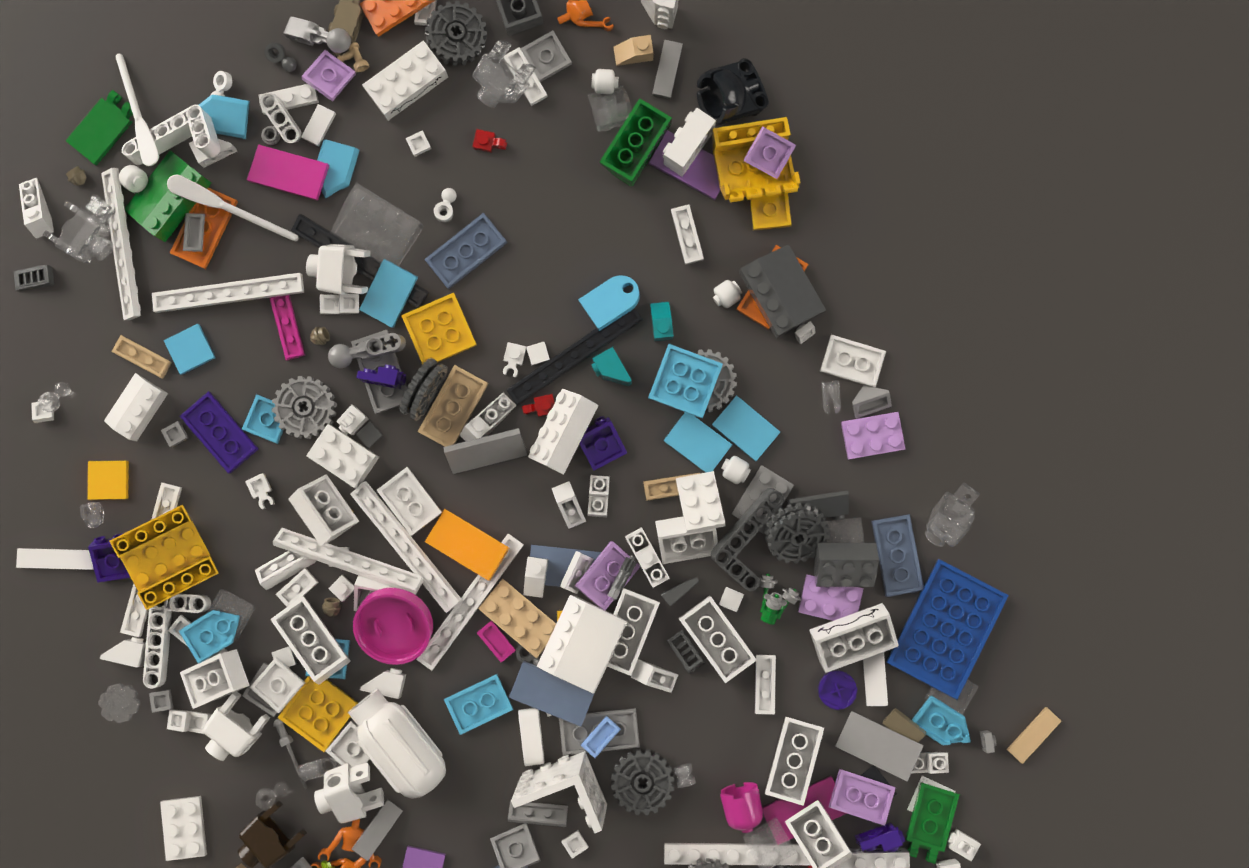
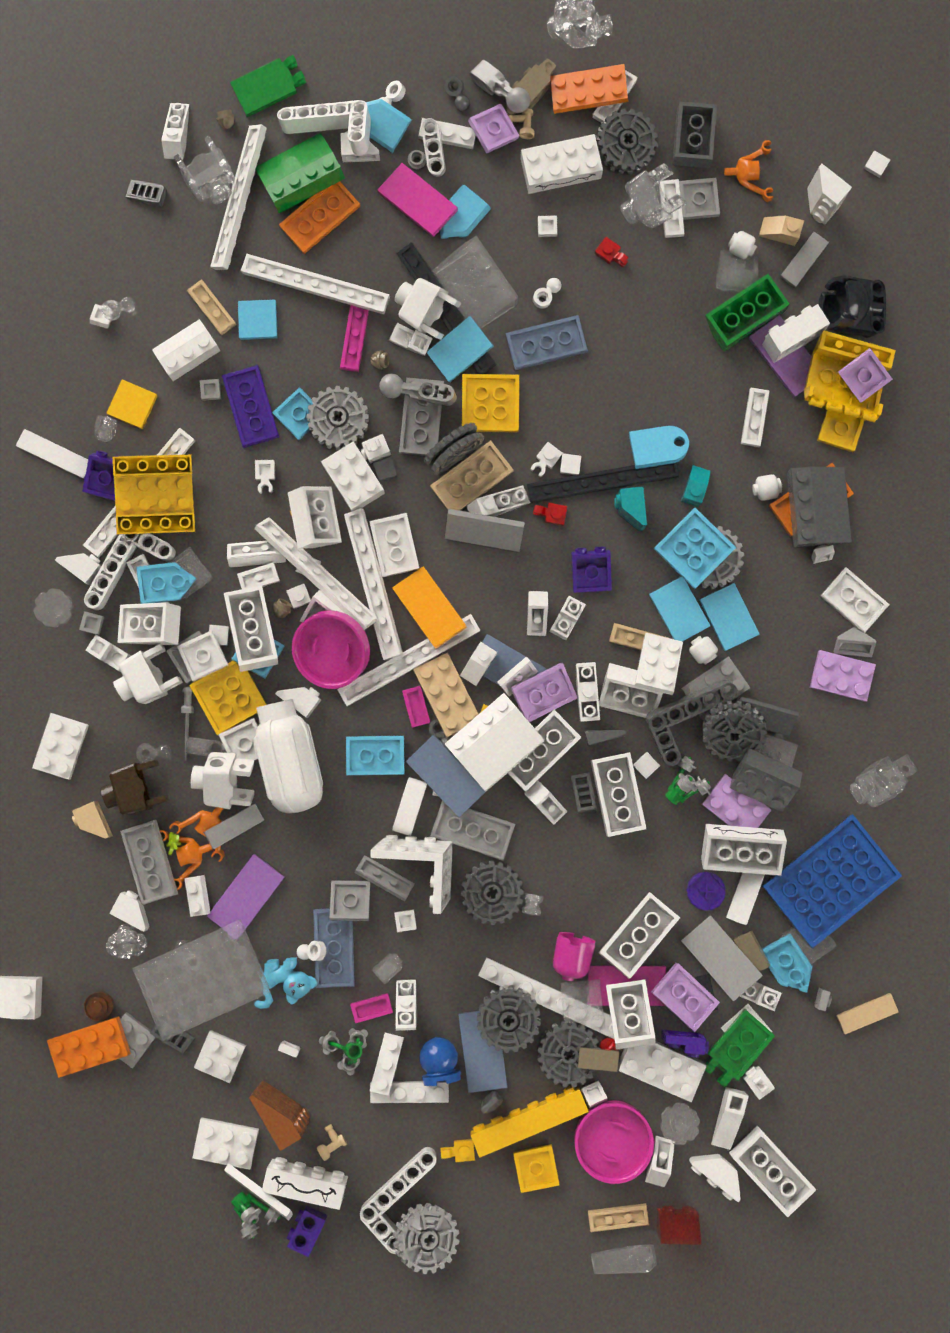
camera: 20 degrees right, 0 degrees up
clear piece [85,195,115,223] -> none
white piece [116,53,159,166] -> none
white head [119,165,148,193] -> none
white piece [167,175,299,241] -> none
light grey tile [183,213,205,252] -> none
white tile [301,104,336,147] -> none
dark purple plate [356,364,406,390] -> none
white brick [528,389,599,475] -> none
light blue tile [581,715,621,758] -> none
dark grey piece [607,555,637,600] -> none
white plate [755,655,776,714] -> none
clear piece [821,380,841,415] -> none
sand blue tile [871,514,924,597] -> none

